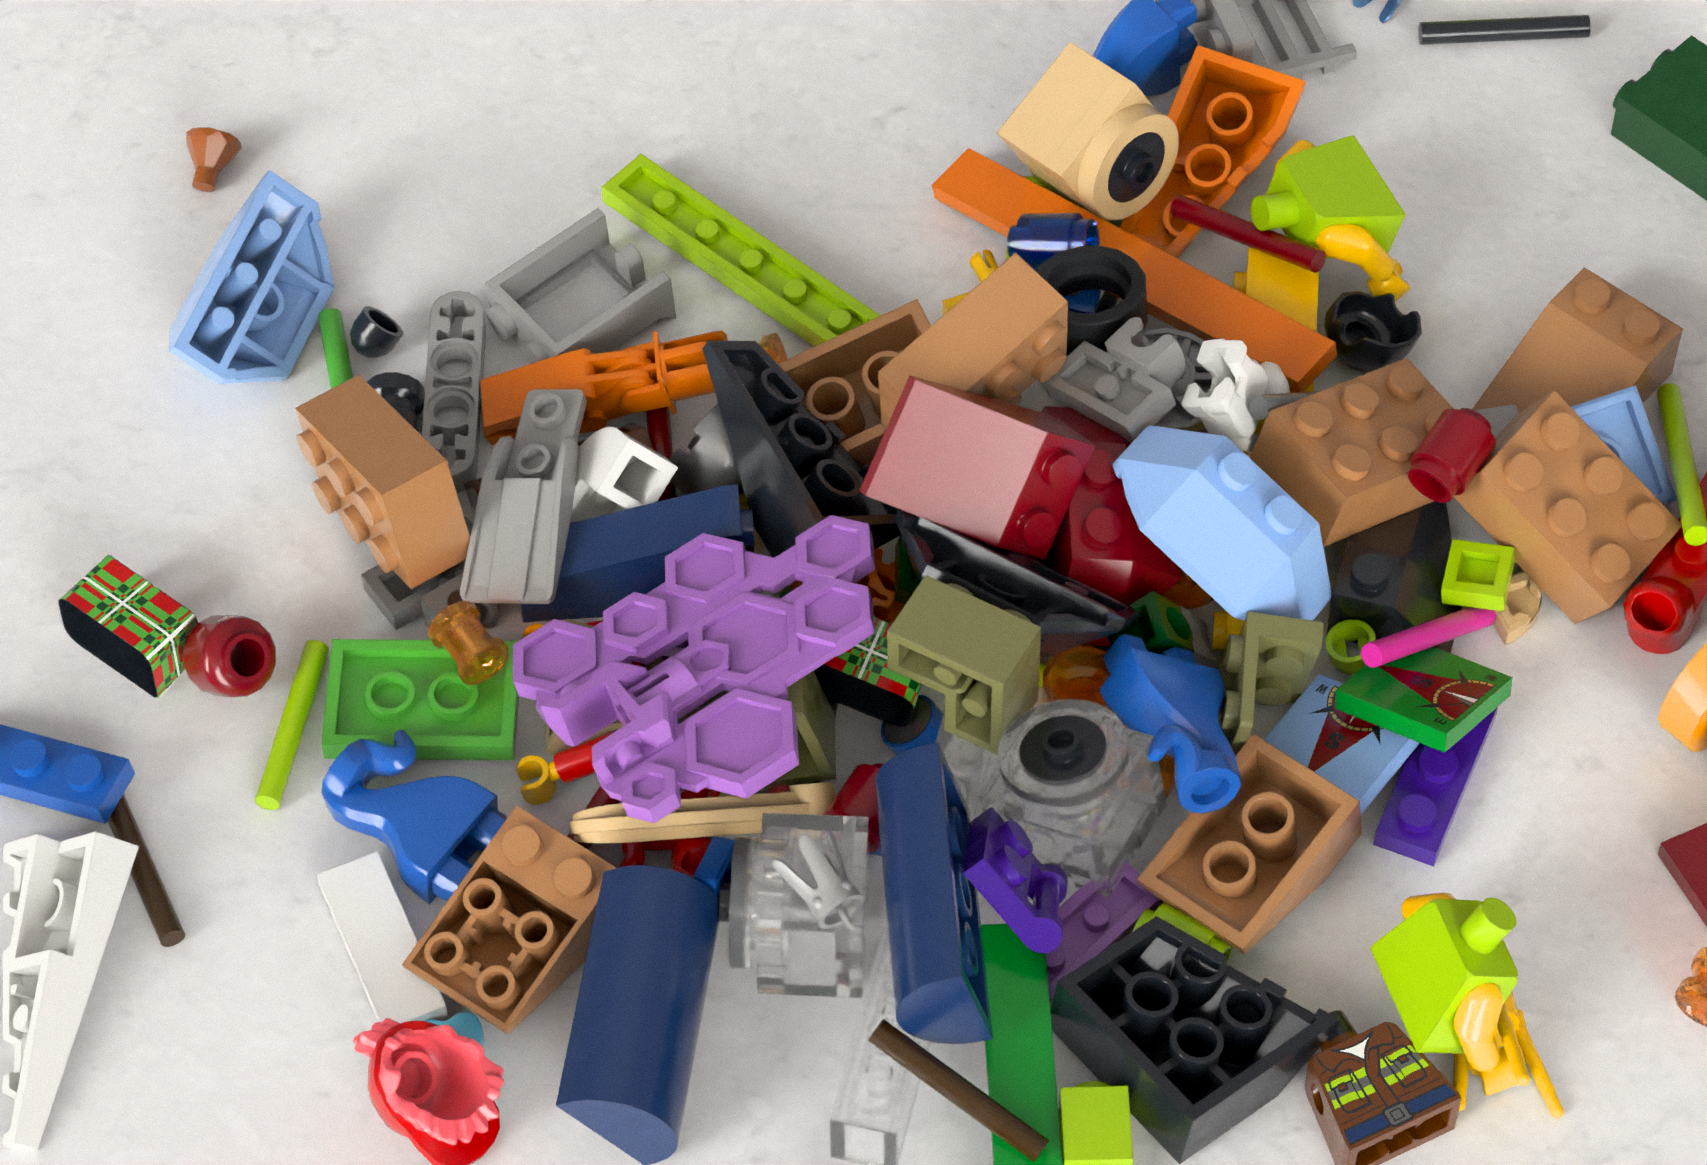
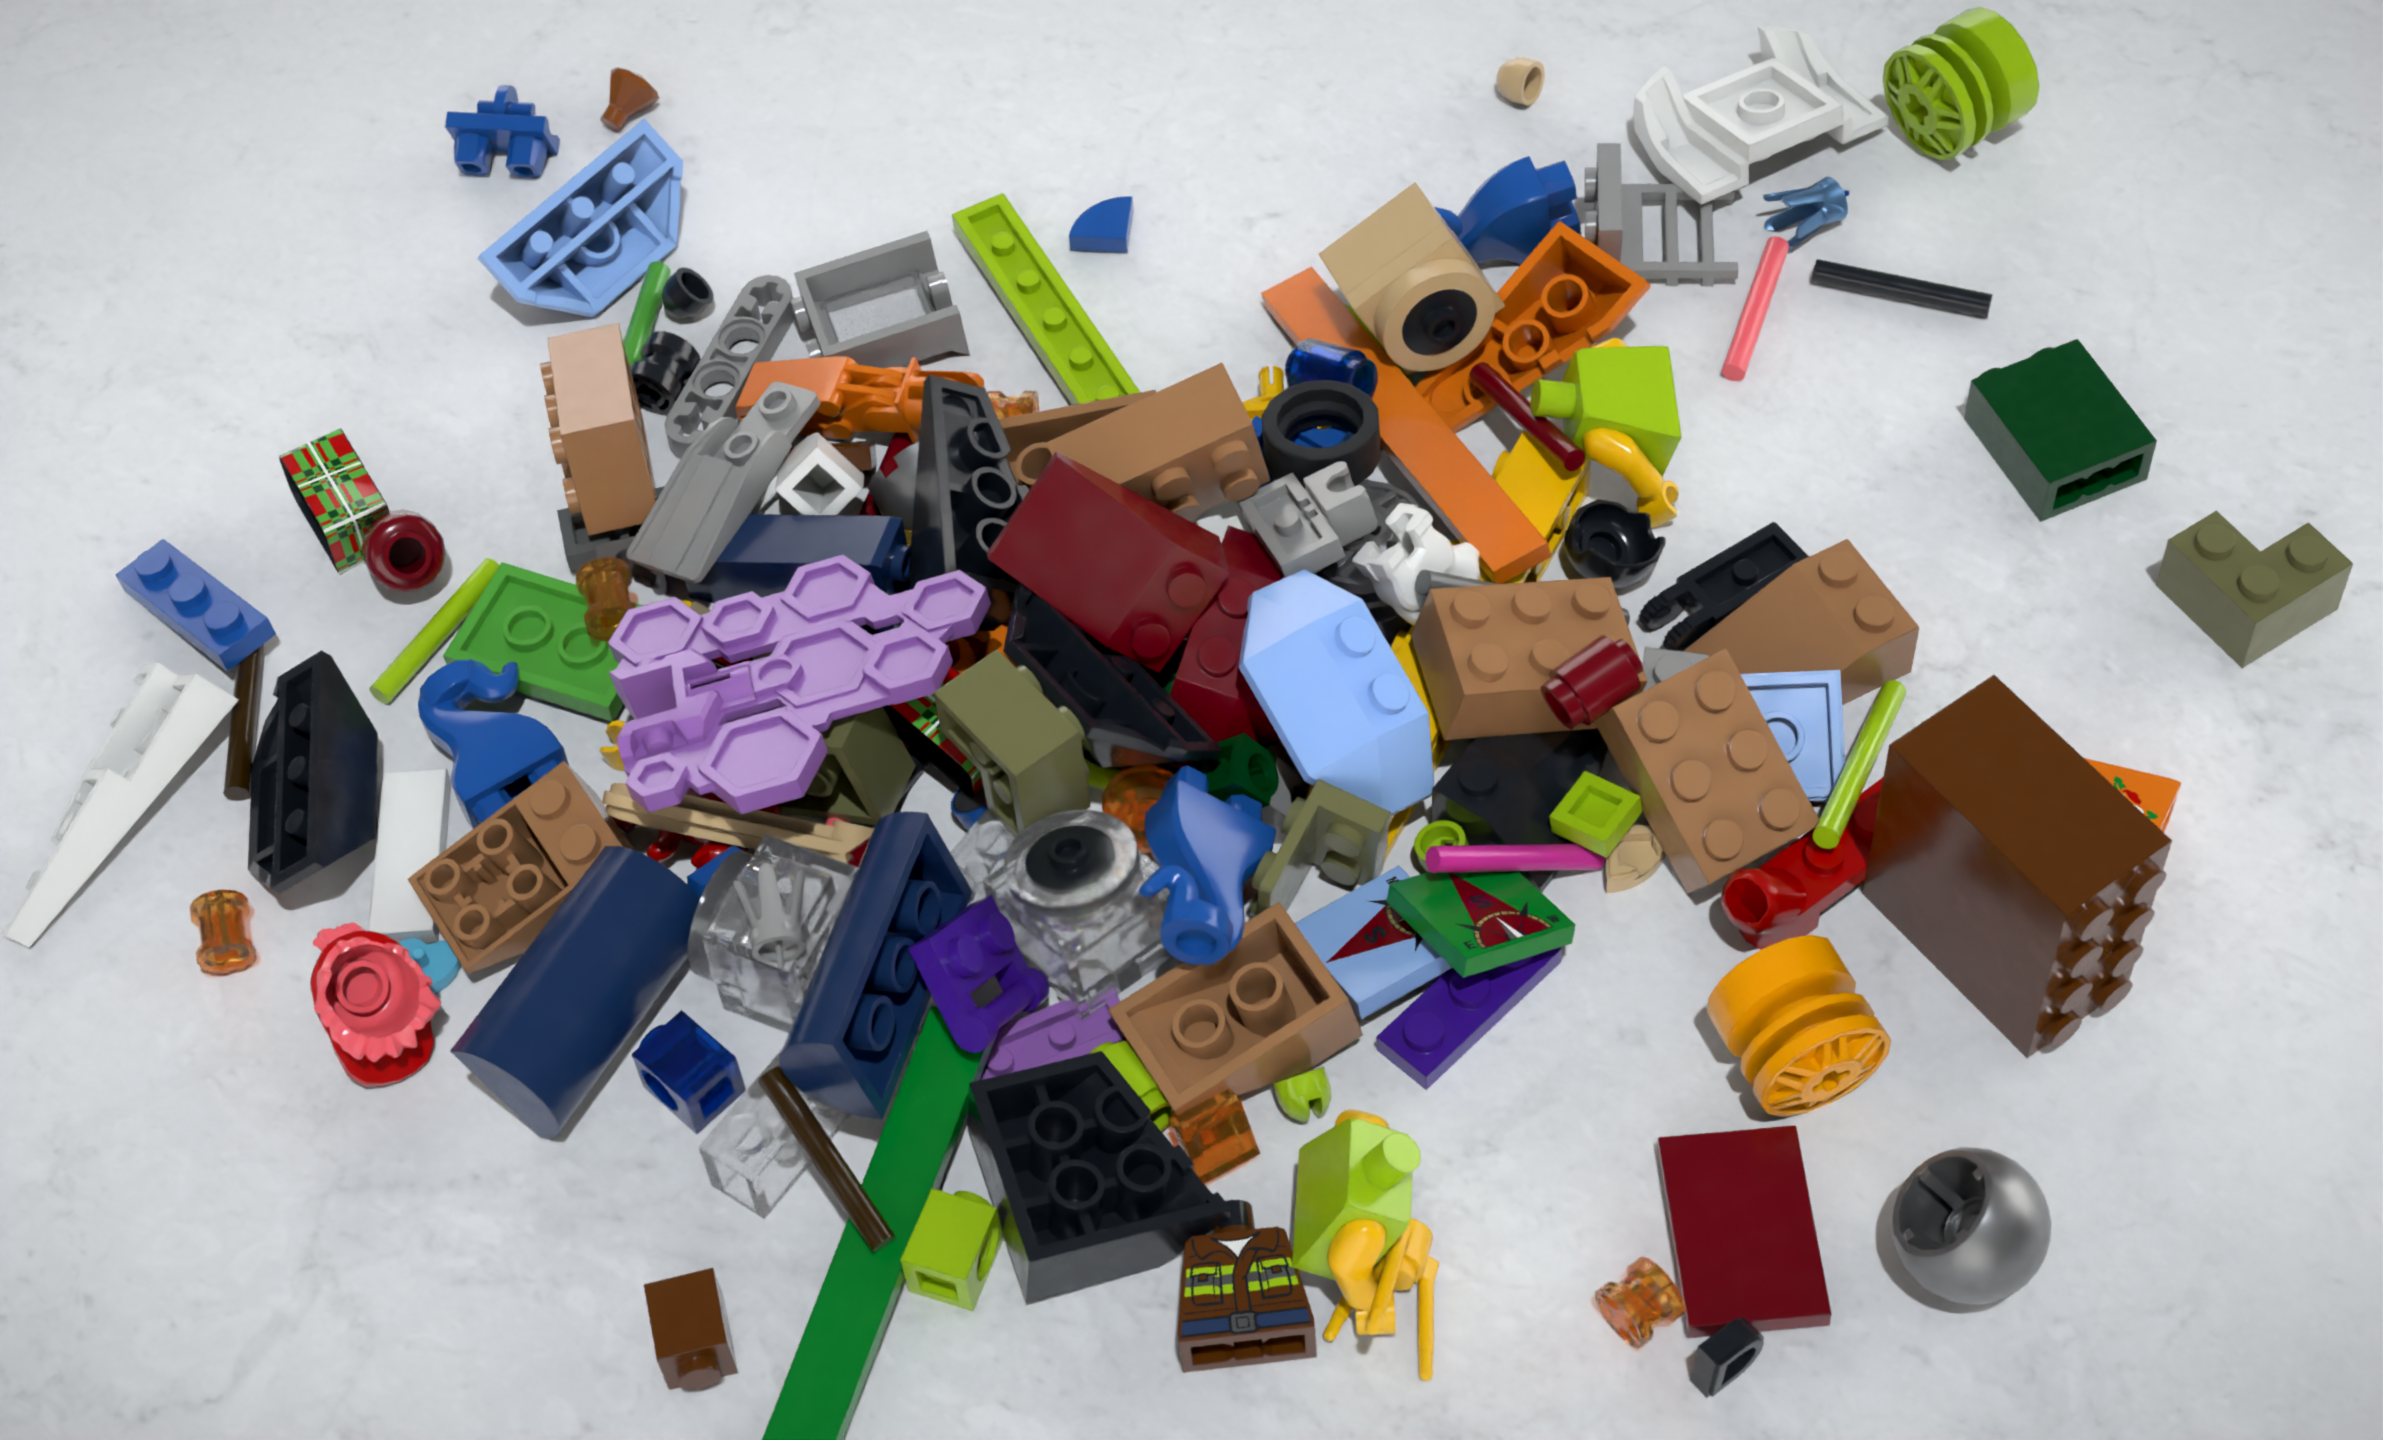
camera: 25 degrees right, 0 degrees up
none -> clear orange bush [189,889,257,976]
none -> black wedge [248,650,378,893]
none -> blue hips [445,85,560,178]
none -> clear blue brick [632,1010,747,1134]
none -> blue tile [1069,196,1134,253]
none -> clear orange tile [1168,1088,1260,1184]
none -> lime hinge [1273,1066,1331,1122]
none -> black hinge [1639,522,1809,652]
none -> coral bar [1722,236,1789,381]

